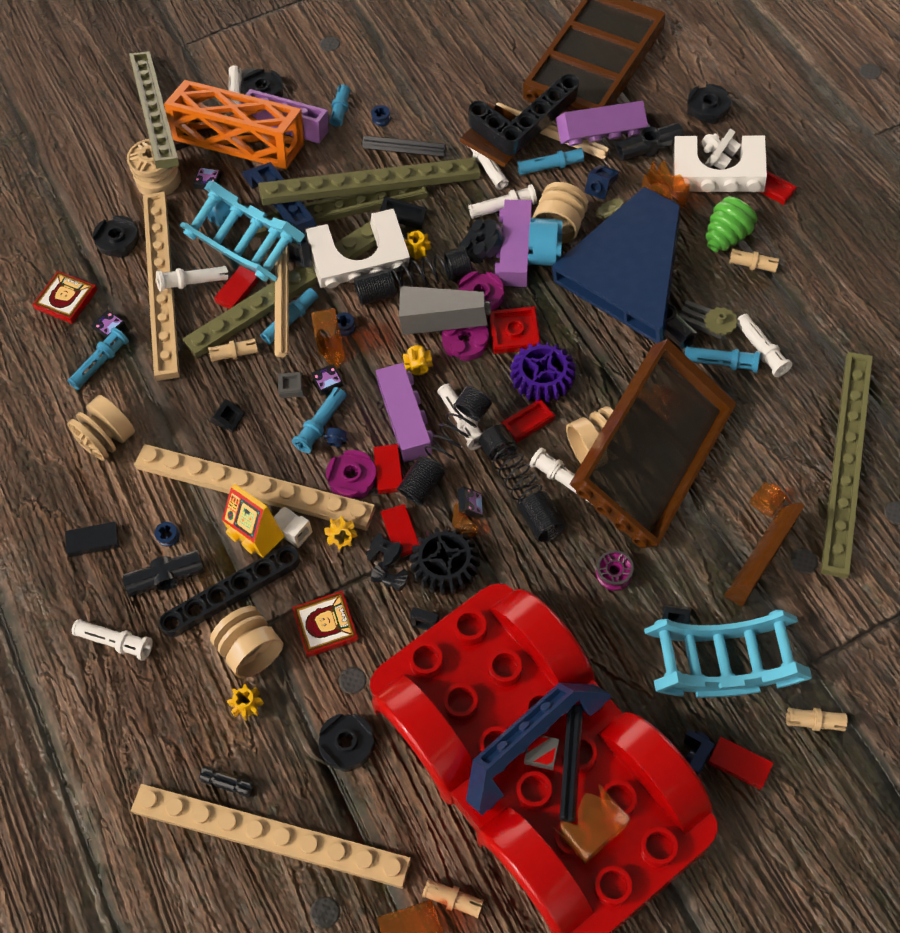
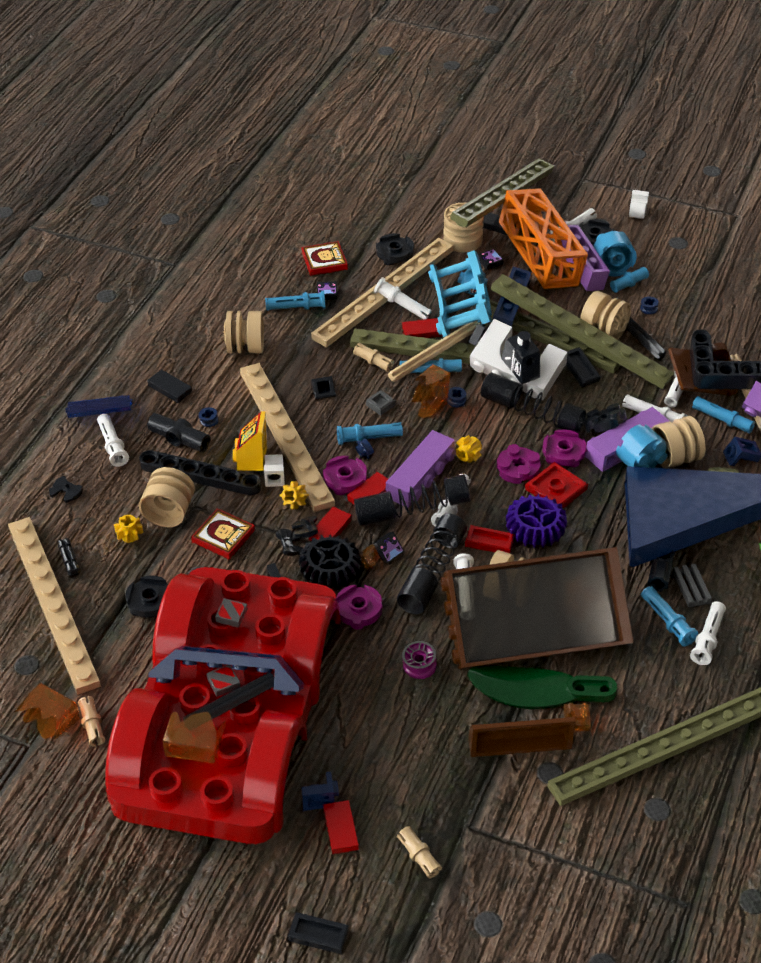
camera: 45 degrees right, 15 degrees down
tile [311,364,343,395] -> none
slope [399,286,491,335] -> none
yellow gear [404,230,431,259] -> none
medium azure fence [644,610,812,698] -> none
black slope [662,604,691,624] -> none
olive piece [704,307,738,336] -> none
none -> black piece [49,476,83,503]
none -> clear blue piece [65,395,132,418]
none -> dark grey tile [215,598,247,628]
none -> black tile [288,912,349,954]
none -> magenta plate [336,585,382,630]
none -> dark green plant [468,666,617,709]
none -> black torso [501,331,540,384]
none -> tan wheel [580,291,631,340]
none -> dark azure brick [593,231,637,277]
none -> white leg [629,190,649,219]

